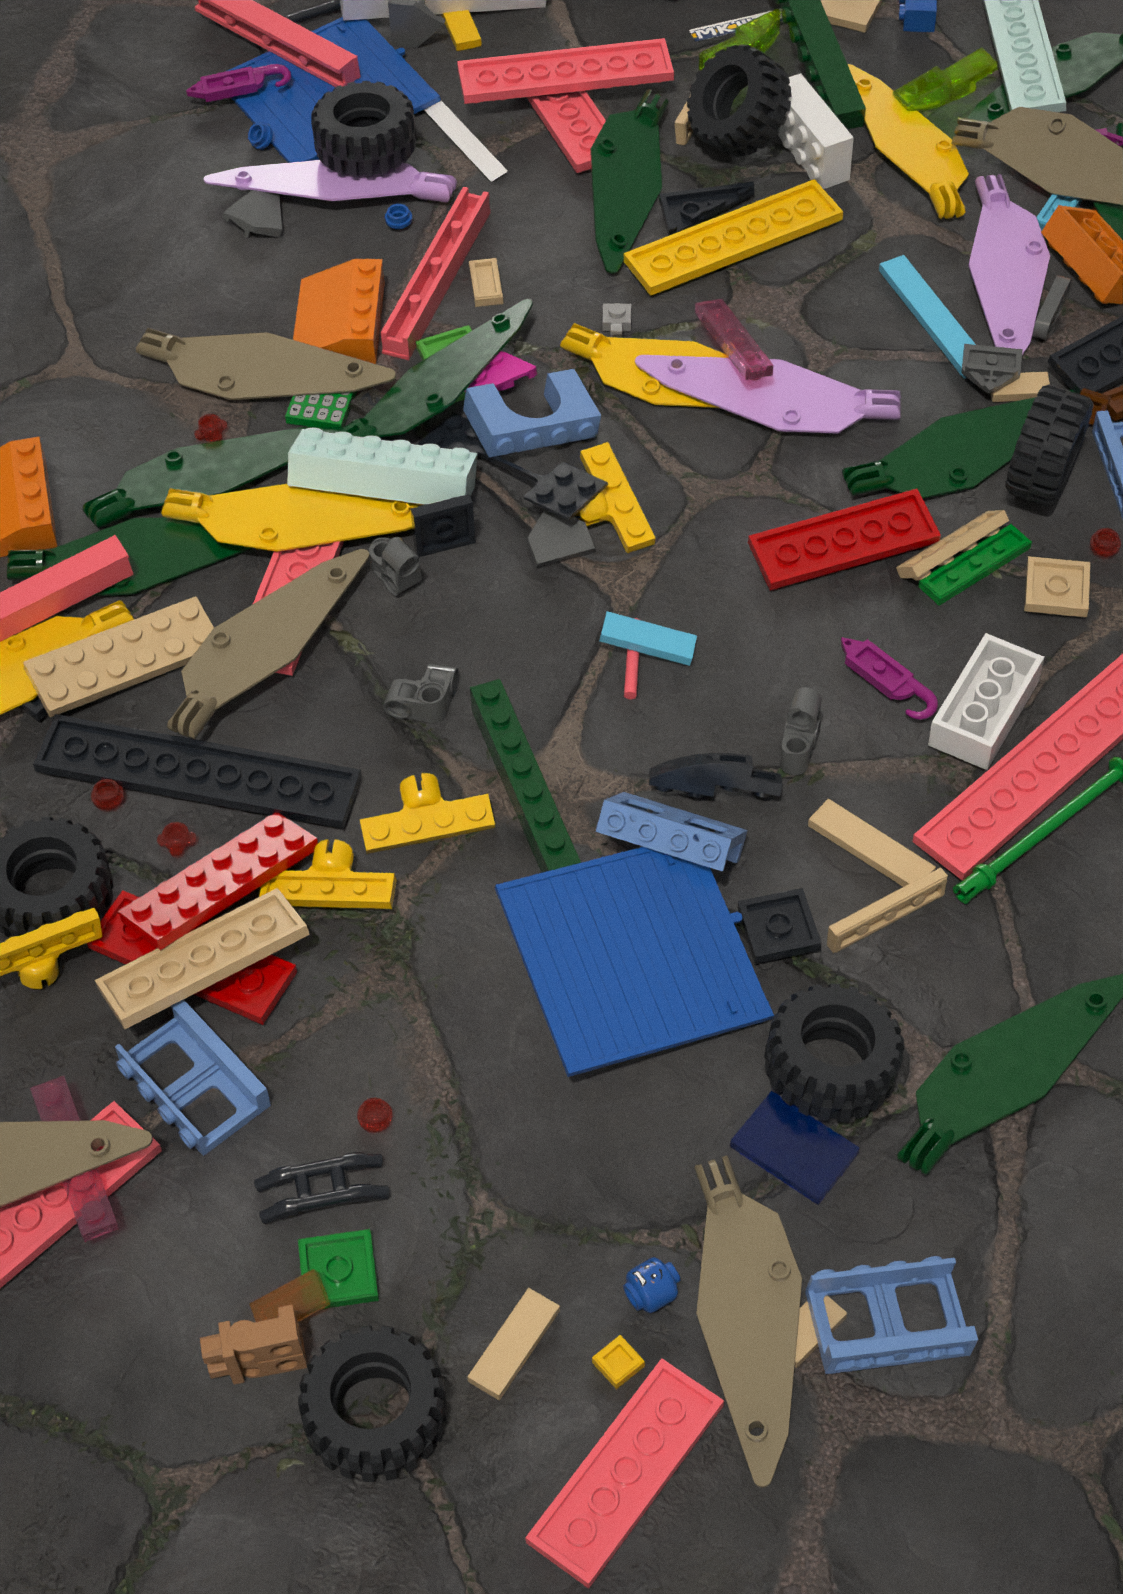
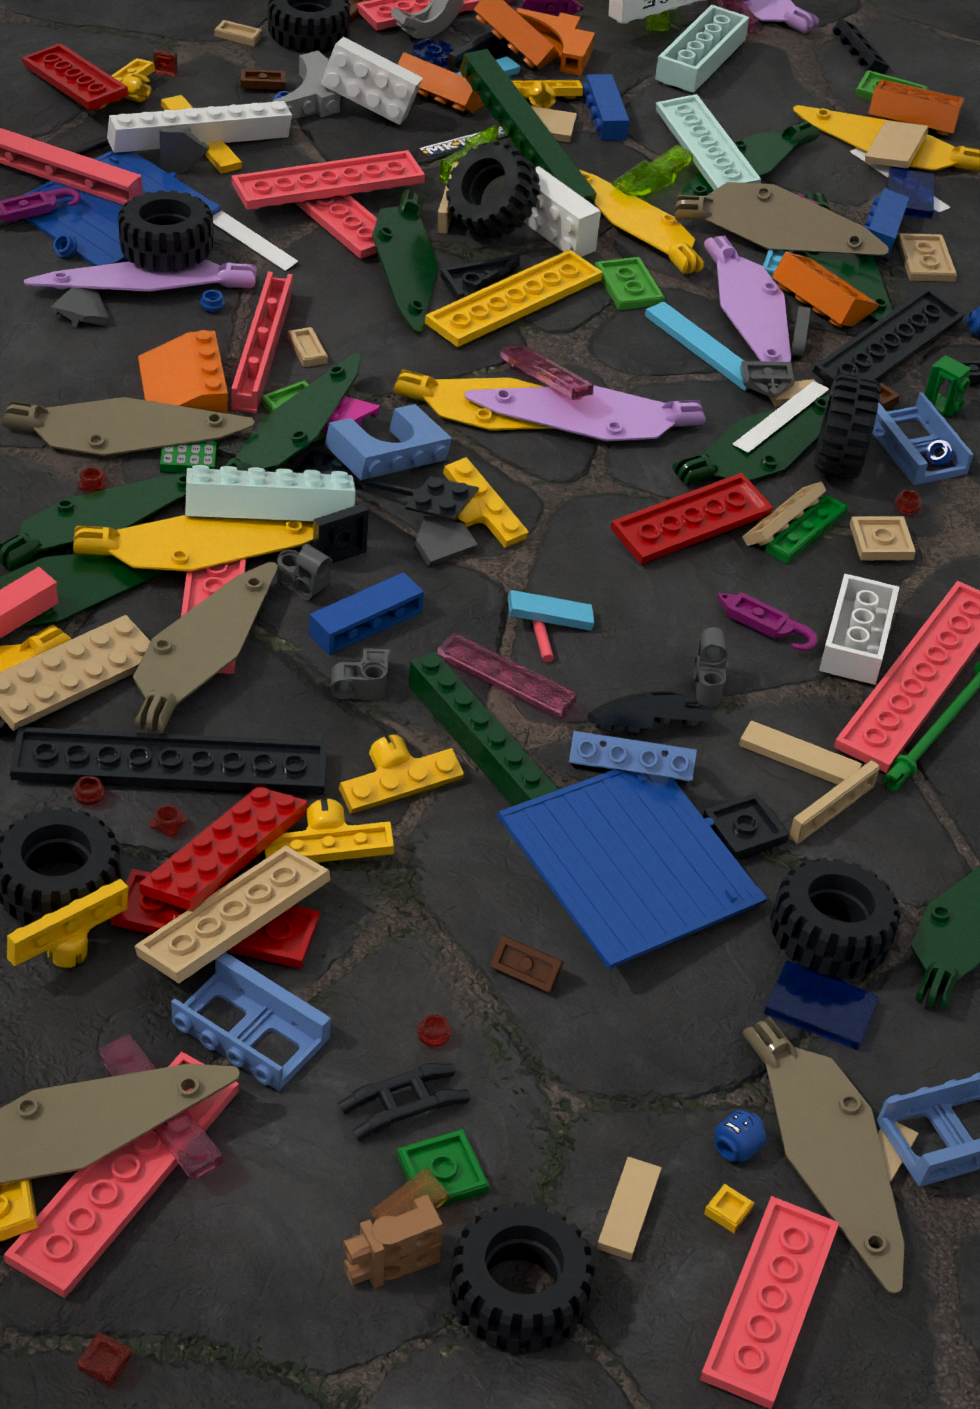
camera: 20 degrees left, 10 degrees down
light grey plate [602,303,631,338] -> none
none -> blue brick [309,572,424,655]
none -> clear pink plate [437,632,577,719]
none -> reddish brown plate [490,935,565,992]
none -> bright green tile [595,257,665,310]
none -> white sticker [733,381,829,452]

